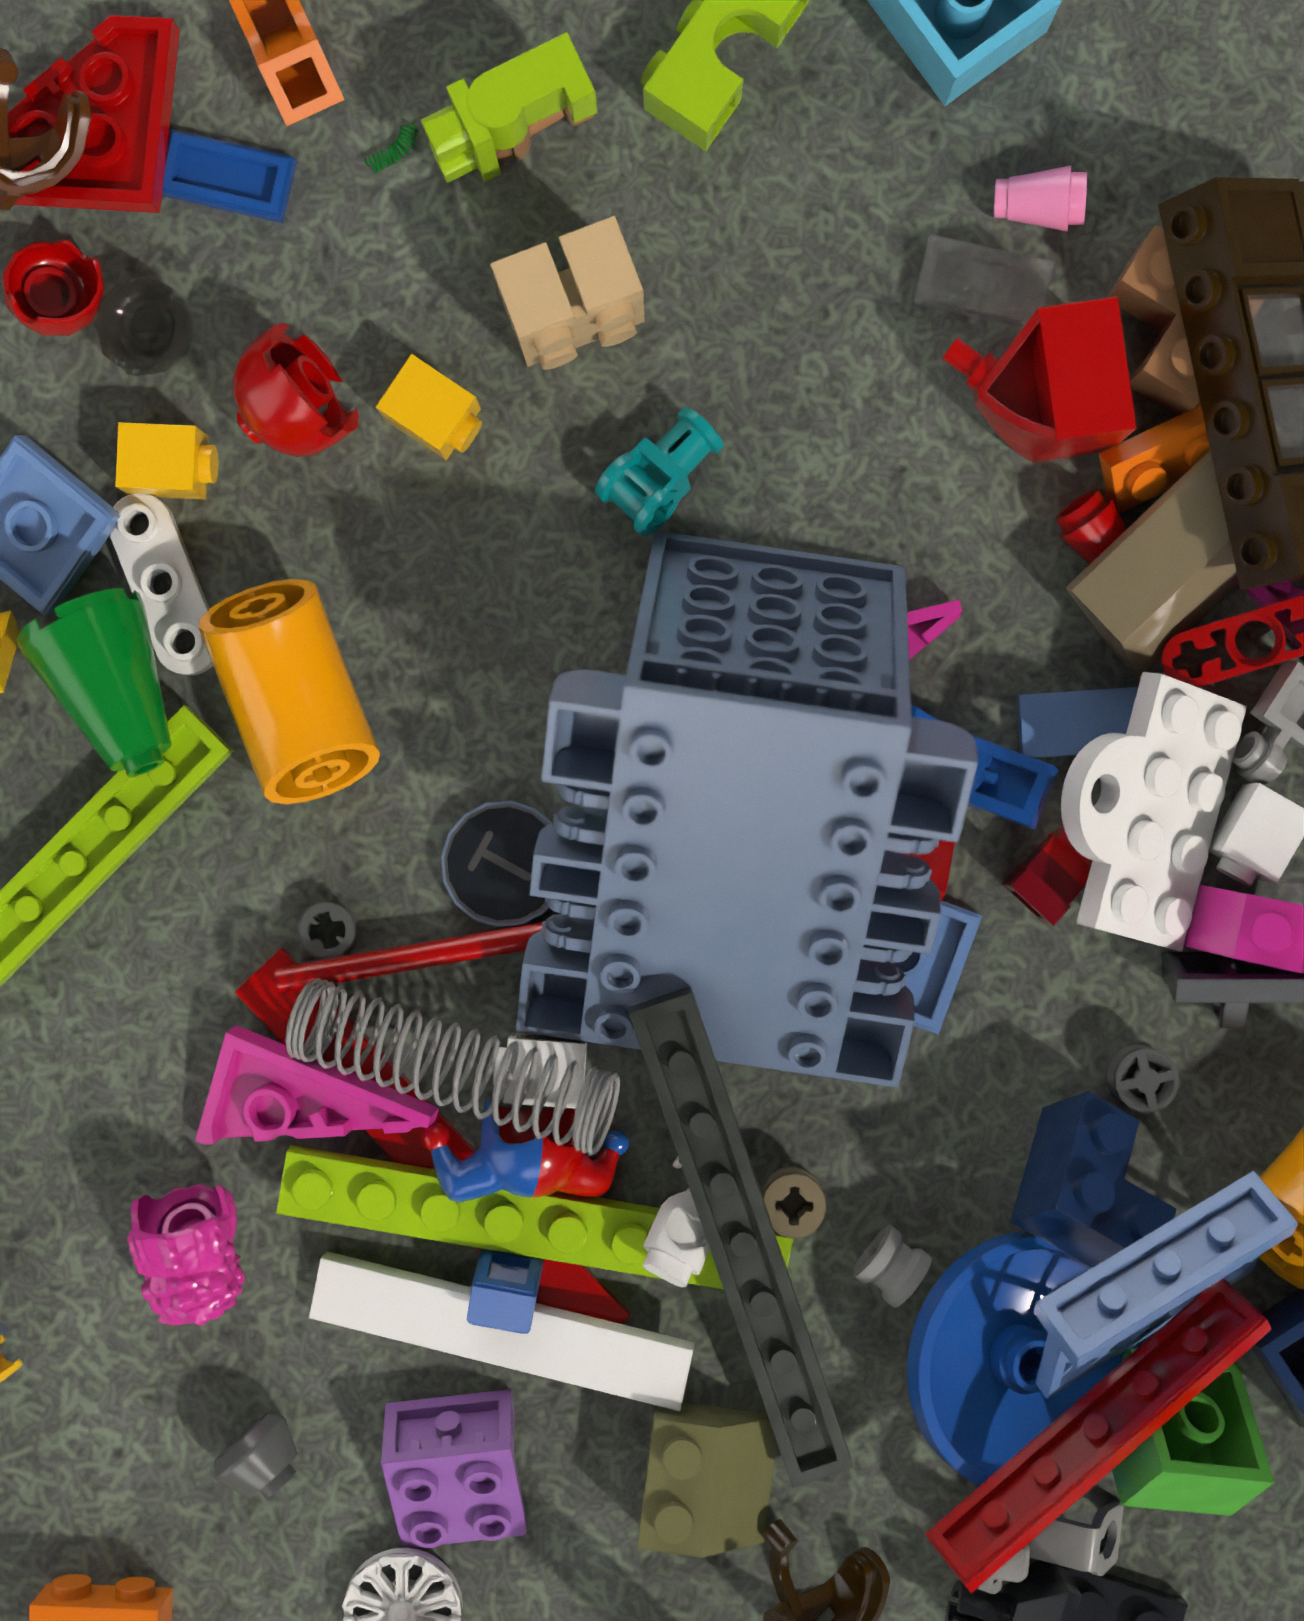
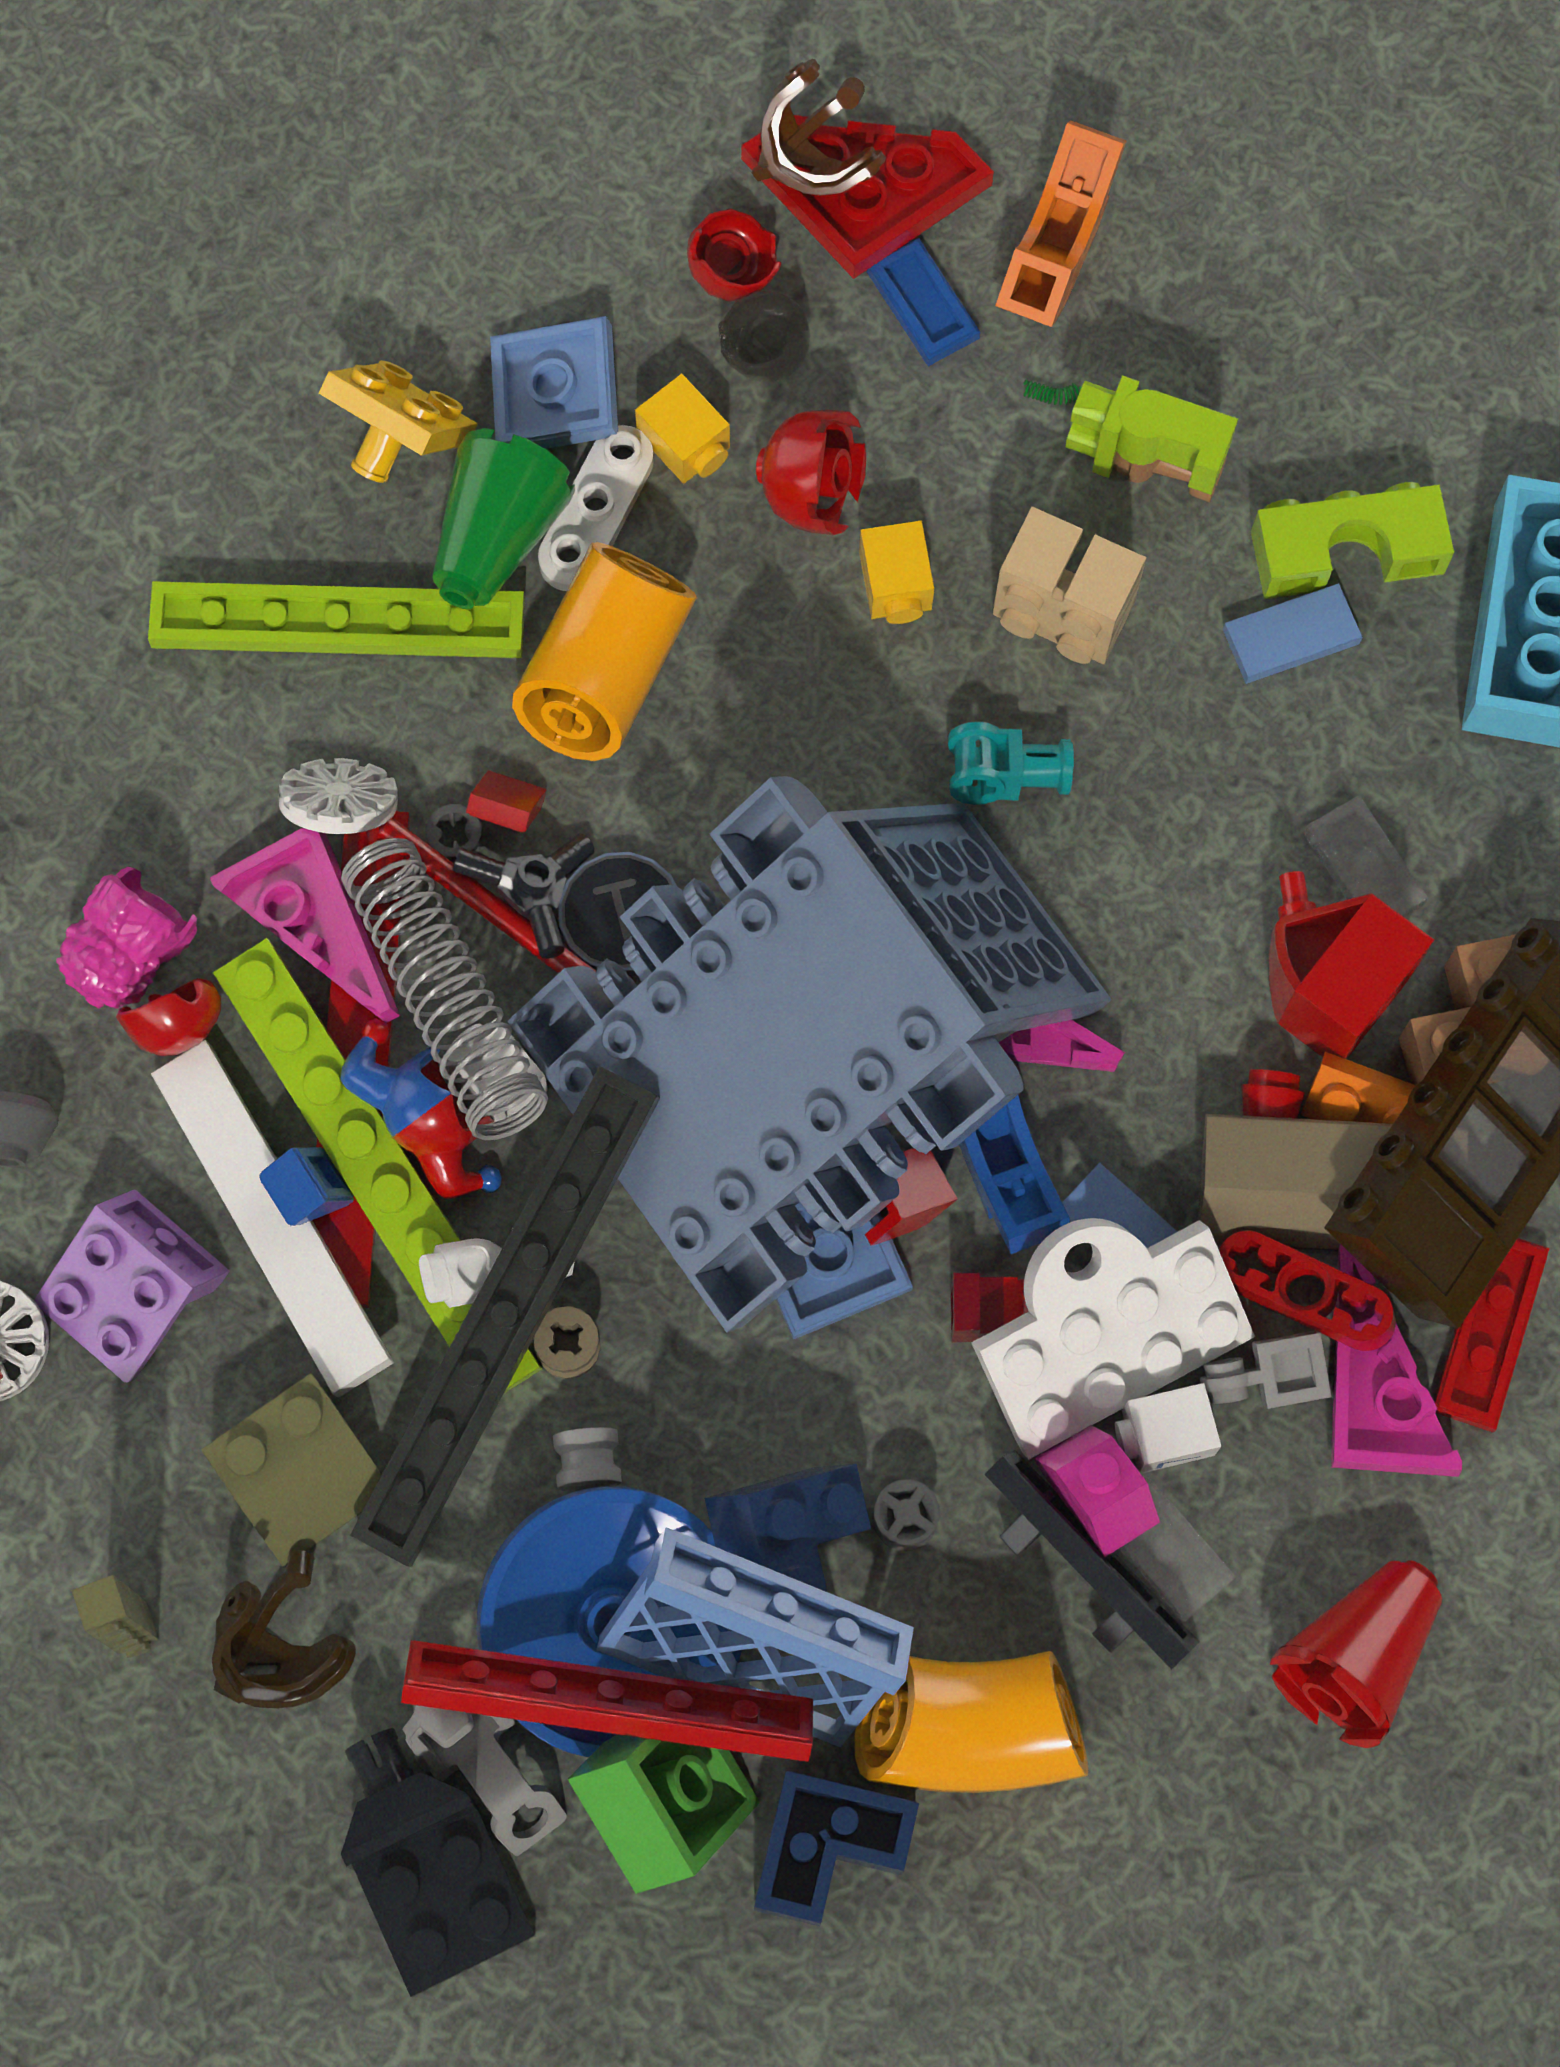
camera: 45 degrees right, 15 degrees down
bright pink cone [994,165,1087,232] -> none
none -> red hair [116,978,221,1056]
none -> white wheel [279,758,398,834]
none -> black piece [452,833,594,959]
none -> red tile [466,770,547,833]
none -> medium blue tile [1223,583,1363,684]

